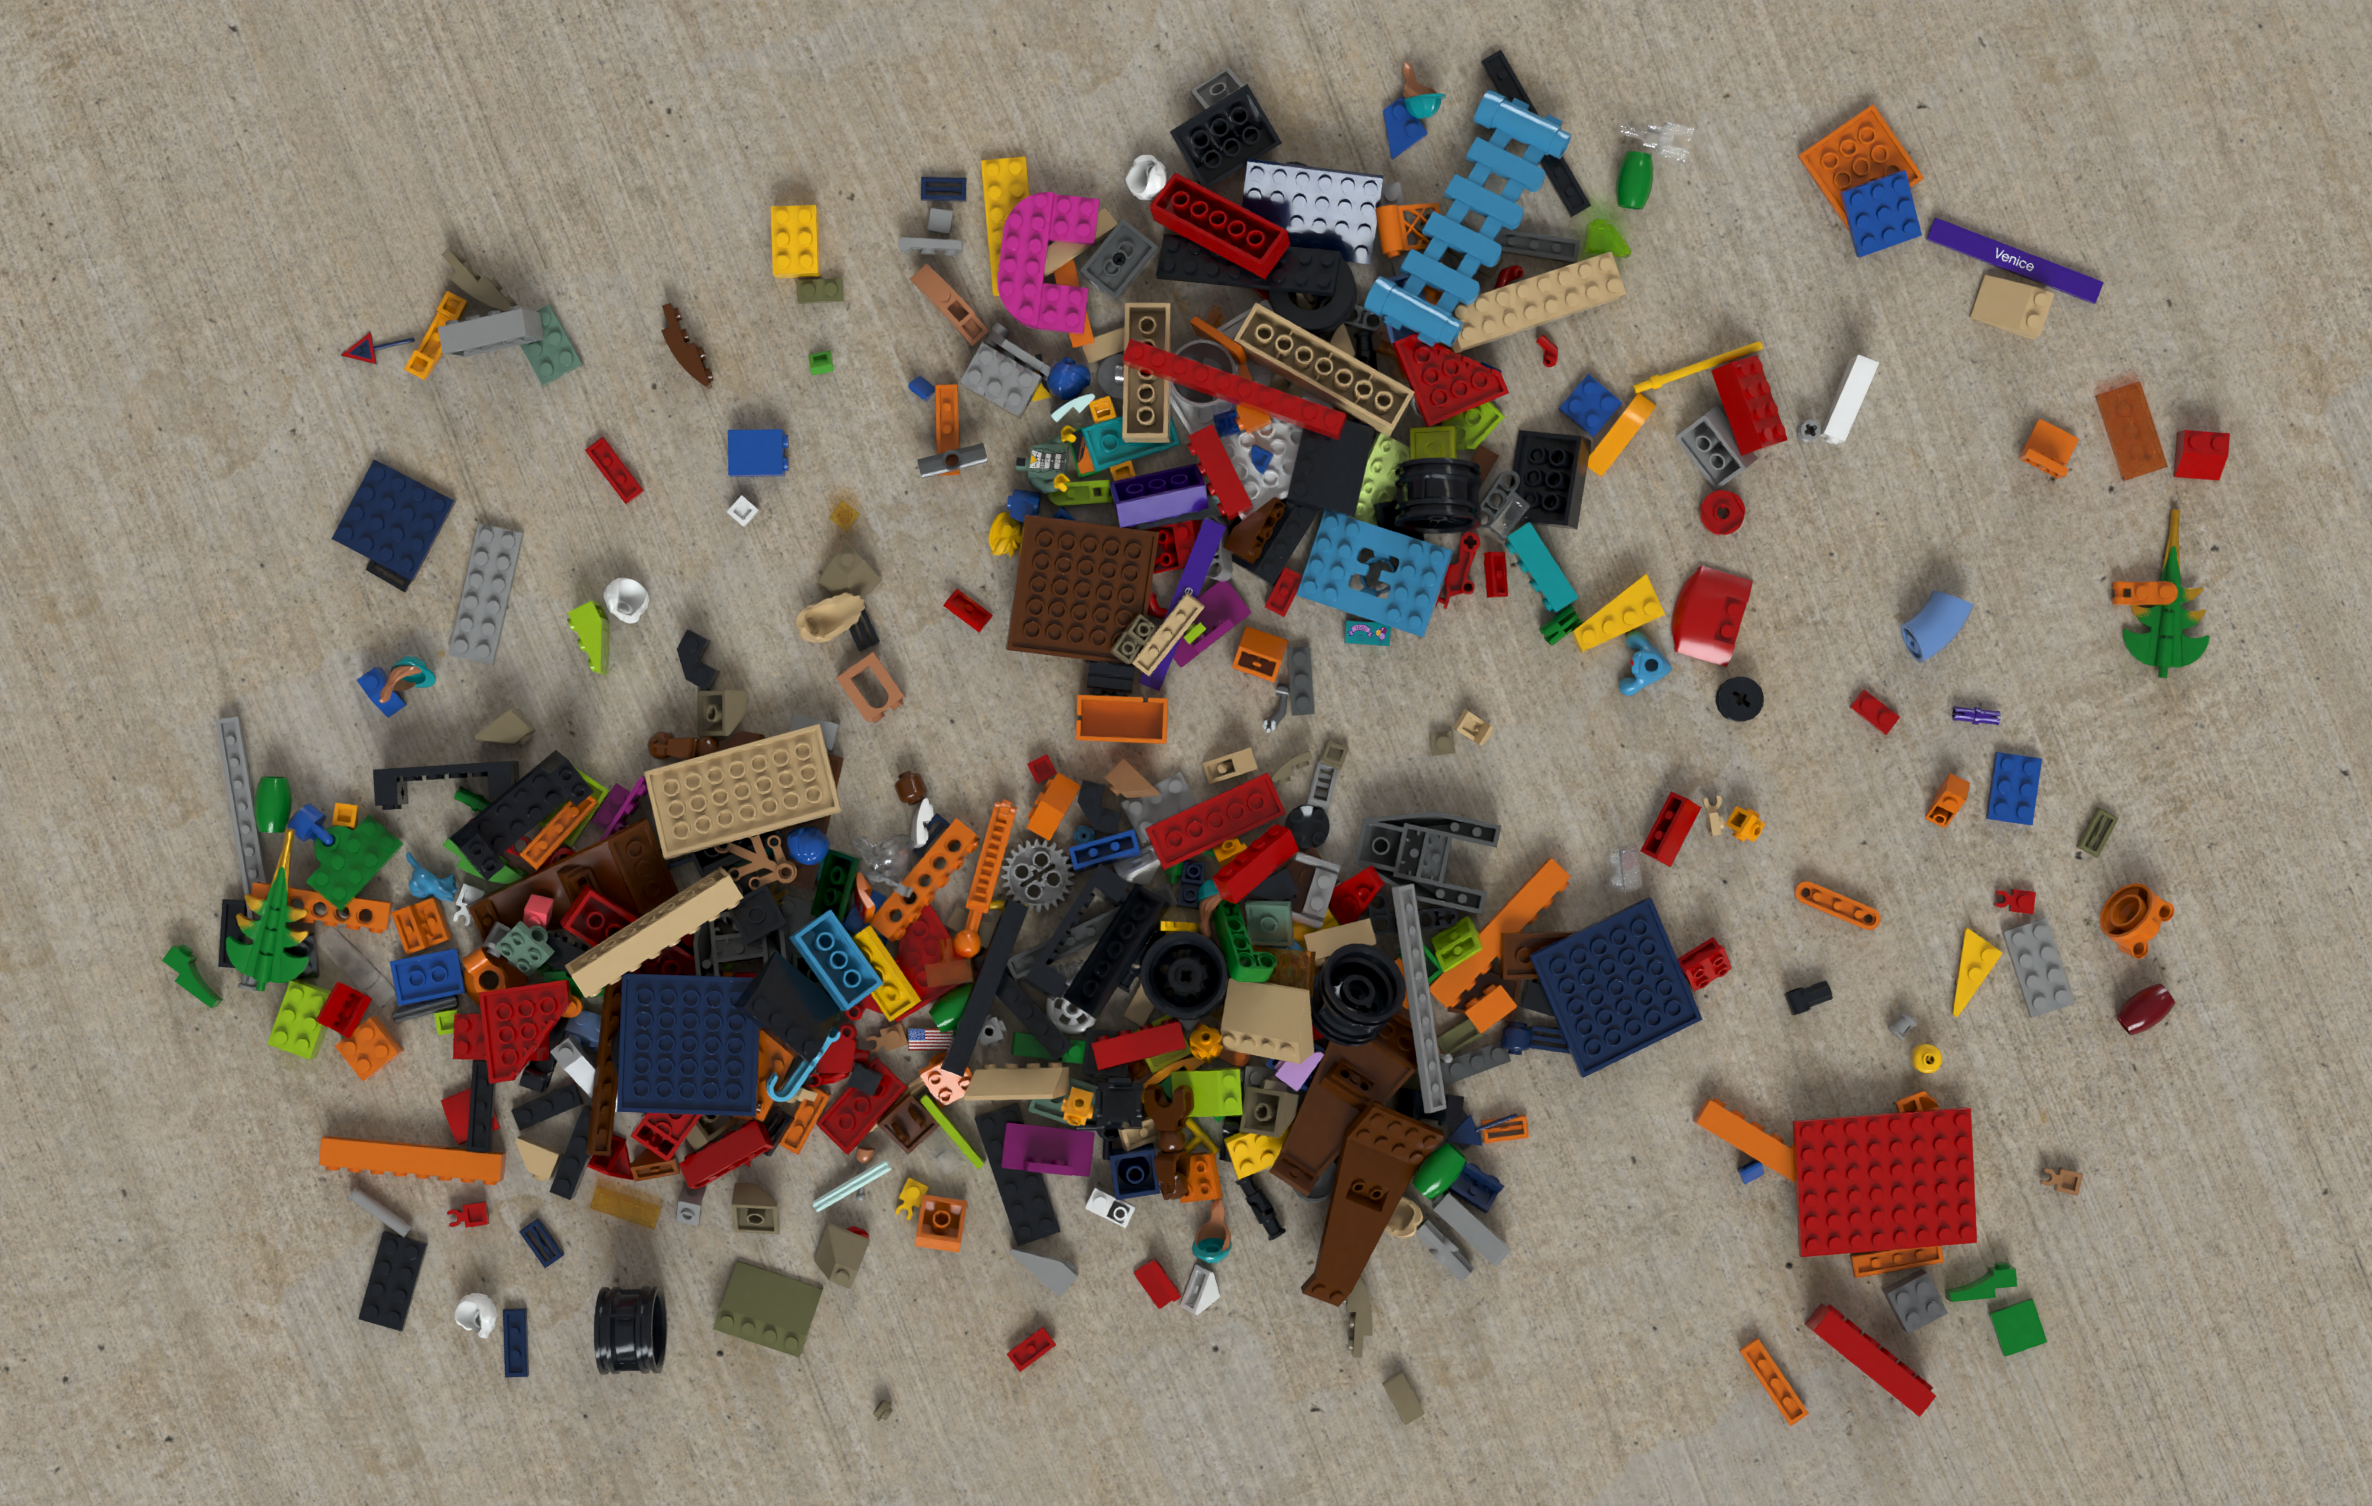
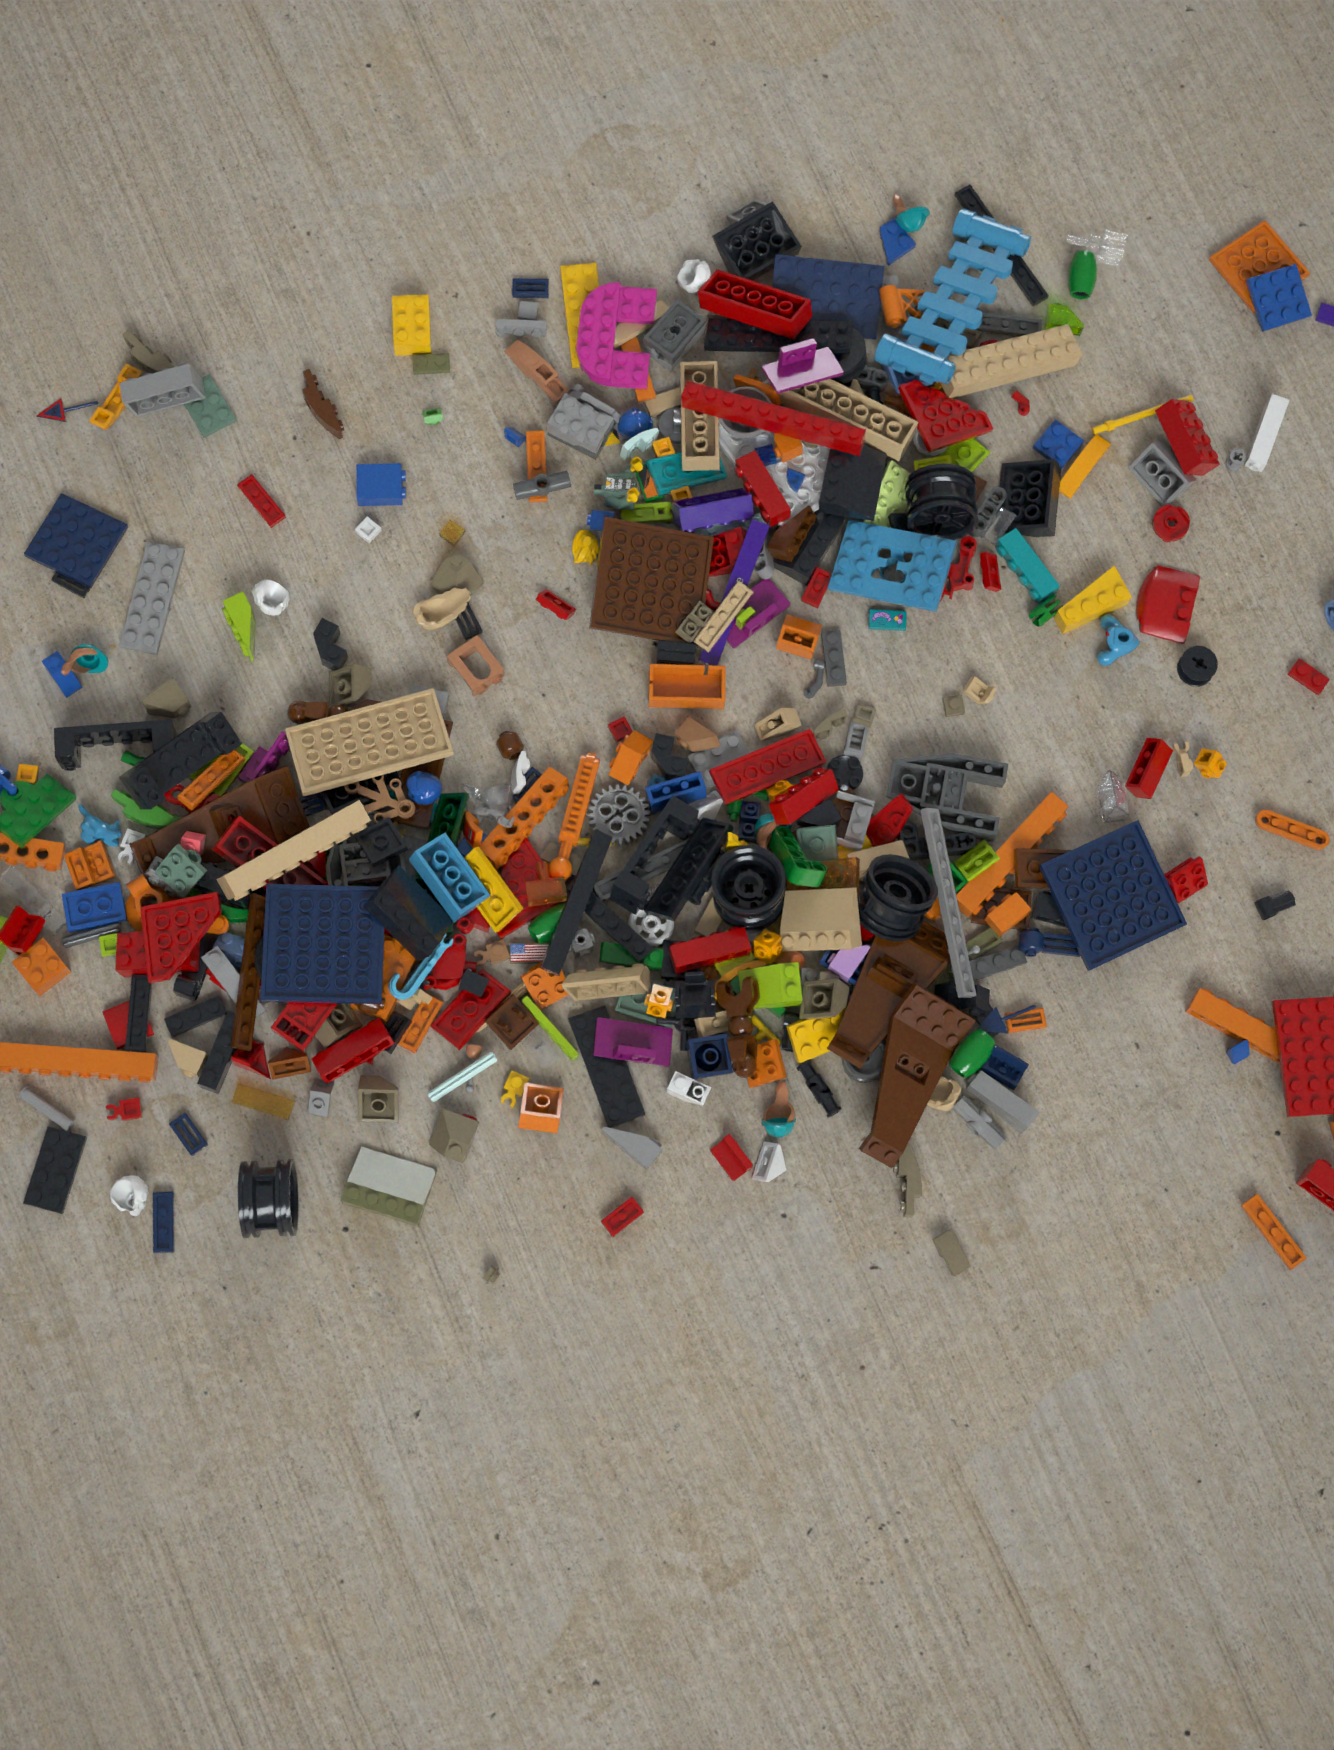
camera: 10 degrees left, 15 degrees down
none -> bracket [762,338,844,394]

